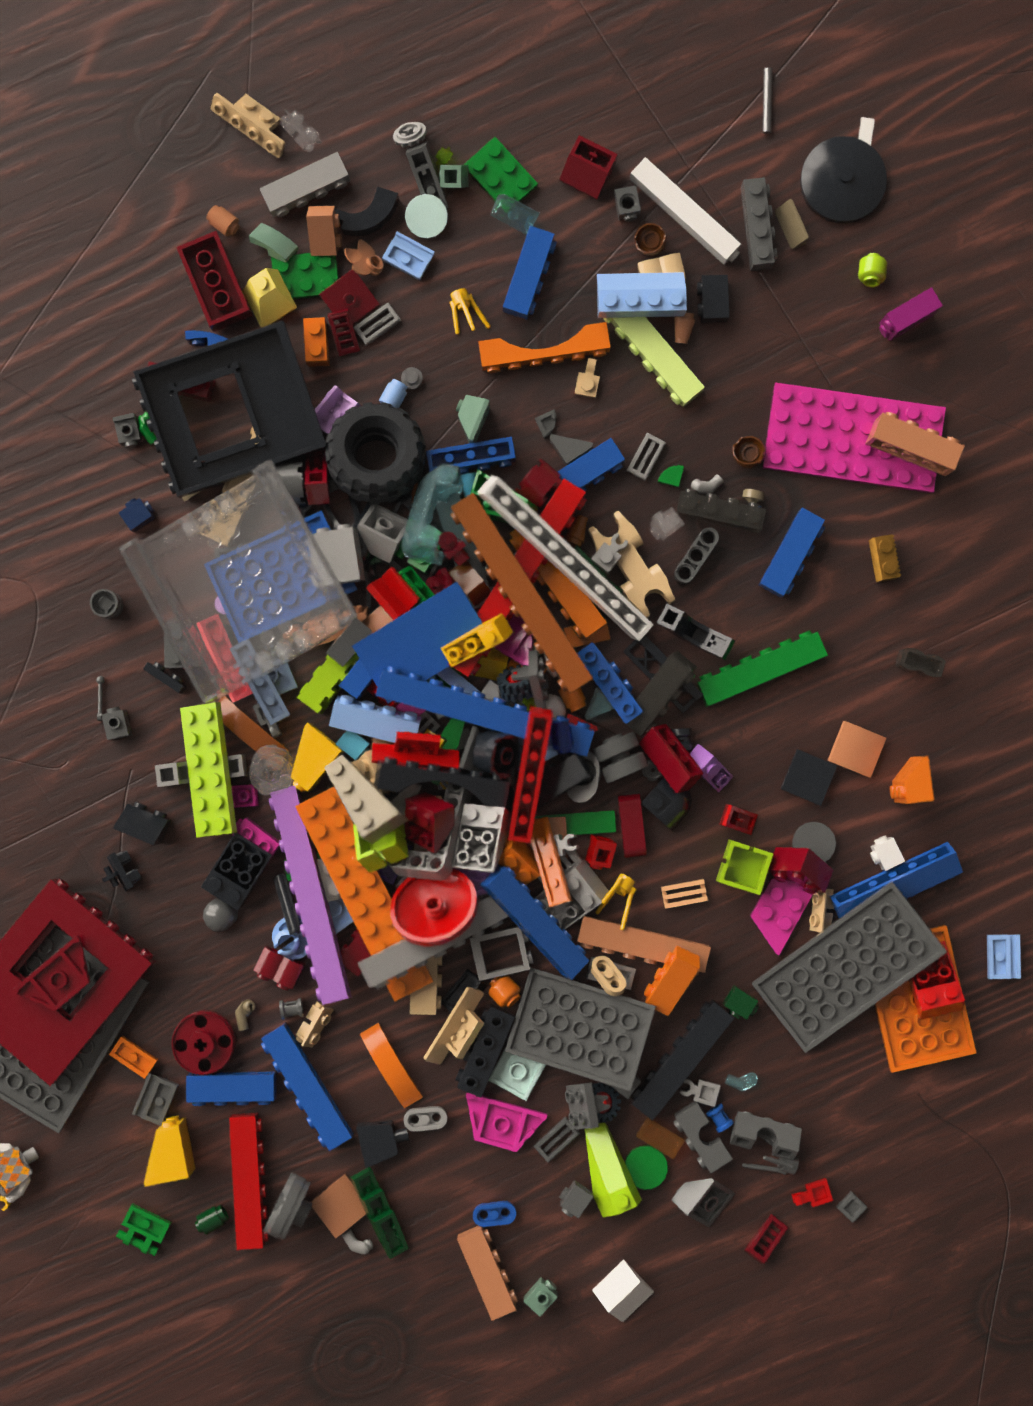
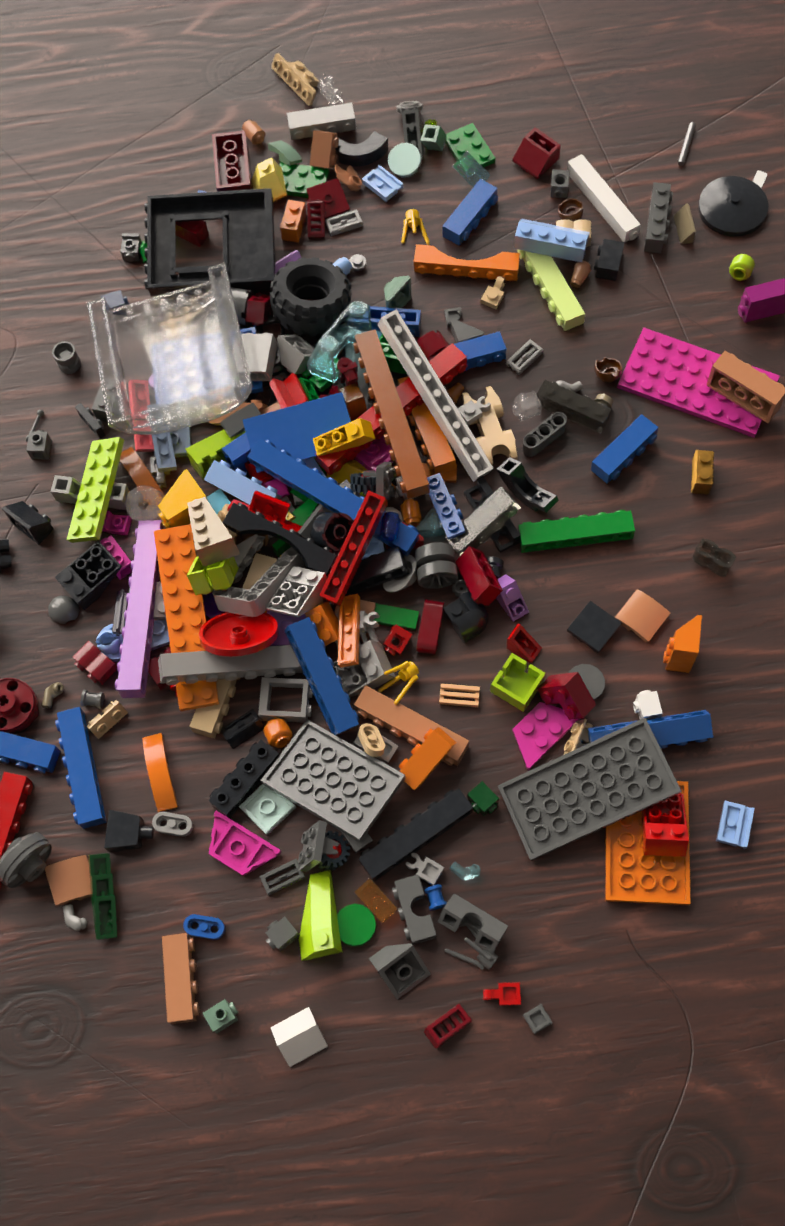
camera: 20 degrees right, 20 degrees down
dark red slope [405,791,454,853] -> none
tan bracket [424,987,484,1065] -> none
green tile [658,465,684,488] -> none

